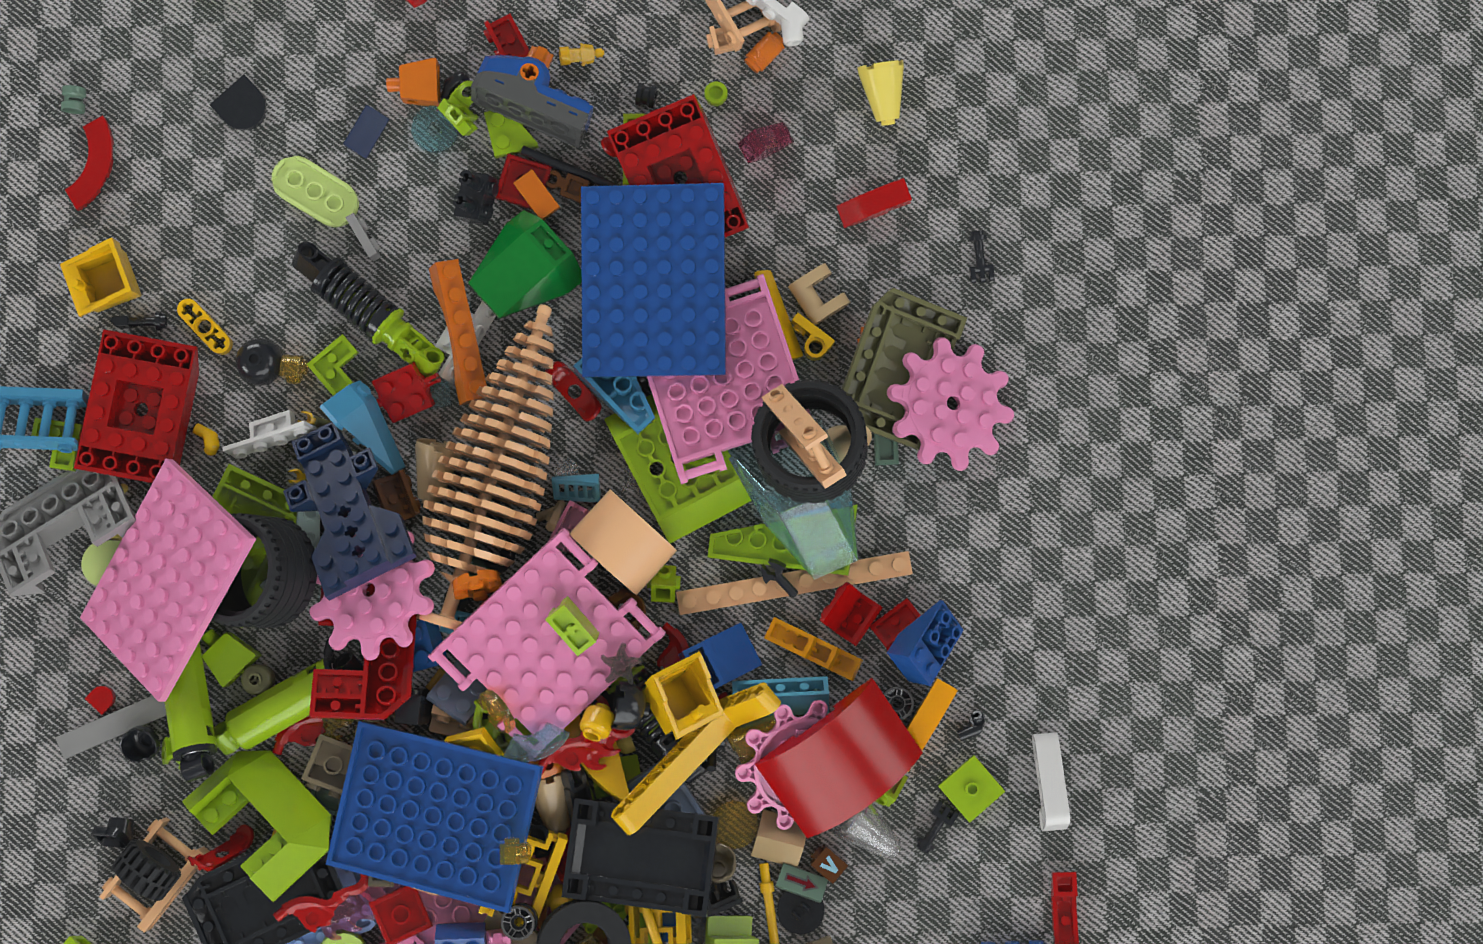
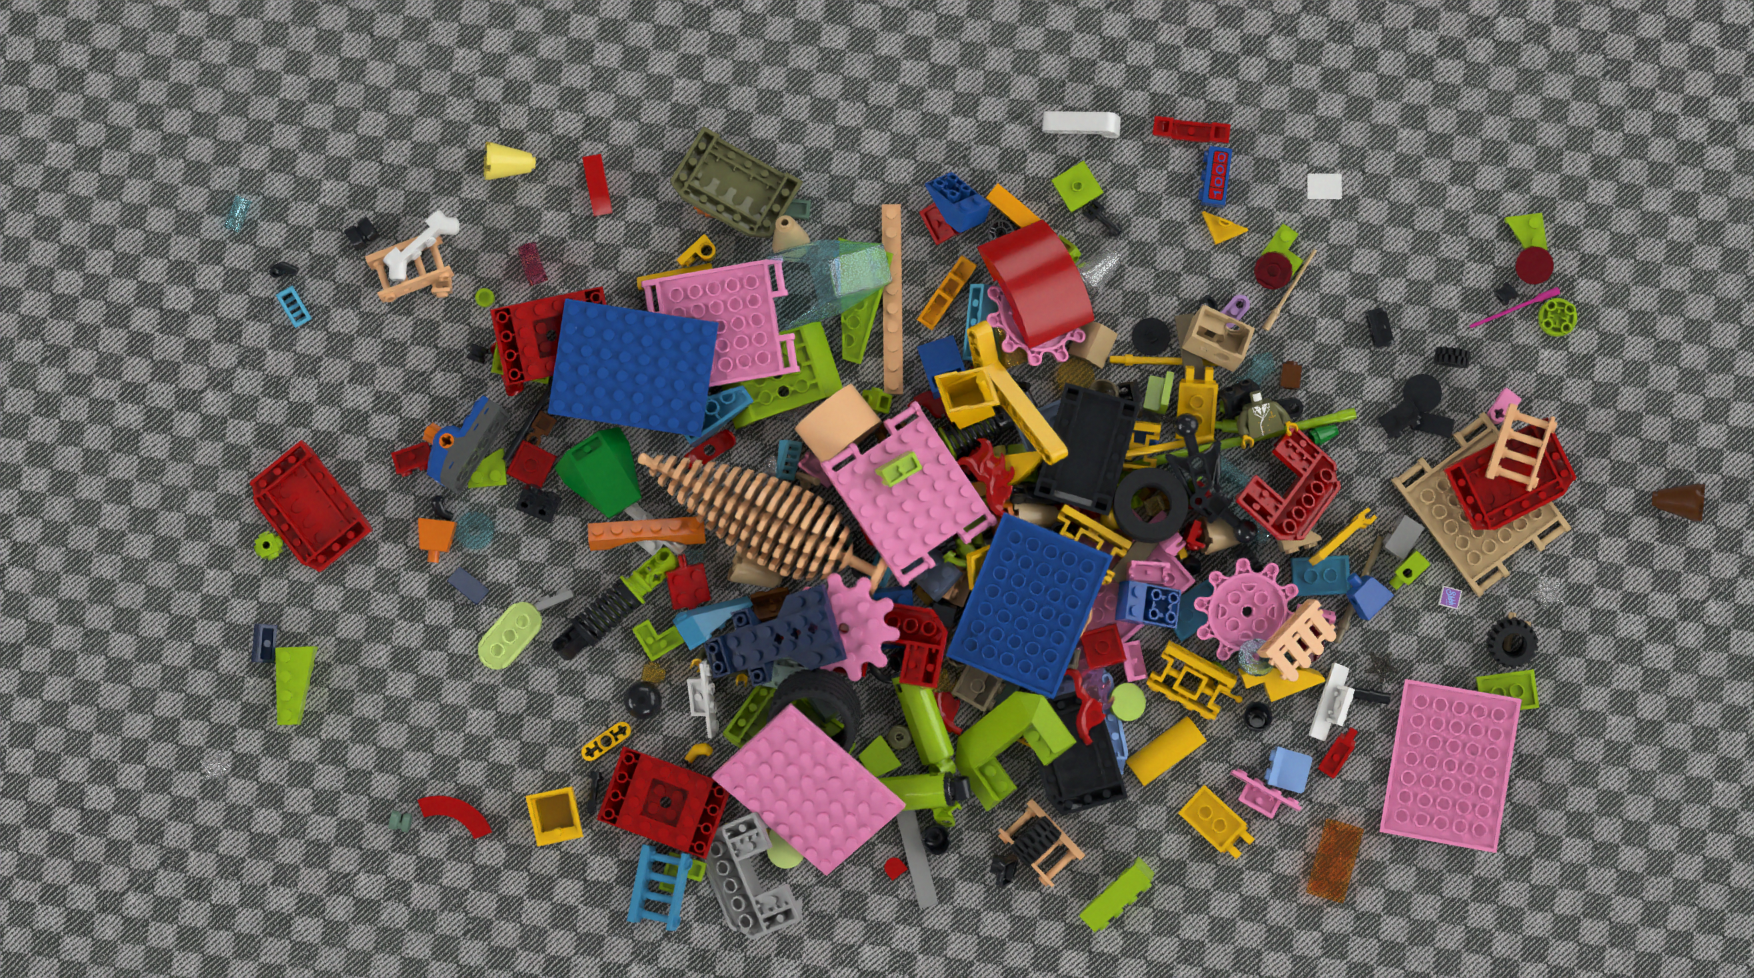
camera: 75 degrees left, 0 degrees up
red piece [187,824,254,872] -> none
black tile [210,74,266,130] -> none
lime piece [437,81,479,136] -> none
orange plate [452,569,502,601] -> none
clear yellow tile [479,689,516,734] -> none
clear yellow plate [500,838,531,865] -> none
black wheel [501,903,538,940] -> none
clear light blue tile [503,722,570,762] -> none
orange tile [513,170,560,220] -> none
yellow piece [559,43,604,66] -> none
yellow head [580,703,615,742] -> none
clear smoke animal [600,643,643,685] -> none
black cylinder [611,680,650,730] -> none
orange head [744,32,785,73] -> none
black tyre [751,379,868,504] -> none
light nougat fence [761,384,846,489] -> none
black bar [761,558,798,598] -> none
sand green tile [775,863,828,903] -> none
tan connector [788,263,851,326] -> none
reddish brown brick [810,844,848,884] -> none
red bracket [820,582,883,646] -> none
bright pink plate [887,337,1014,471] -> none
black arm [956,710,986,741] -> none
black hinge [968,230,995,284] -> none

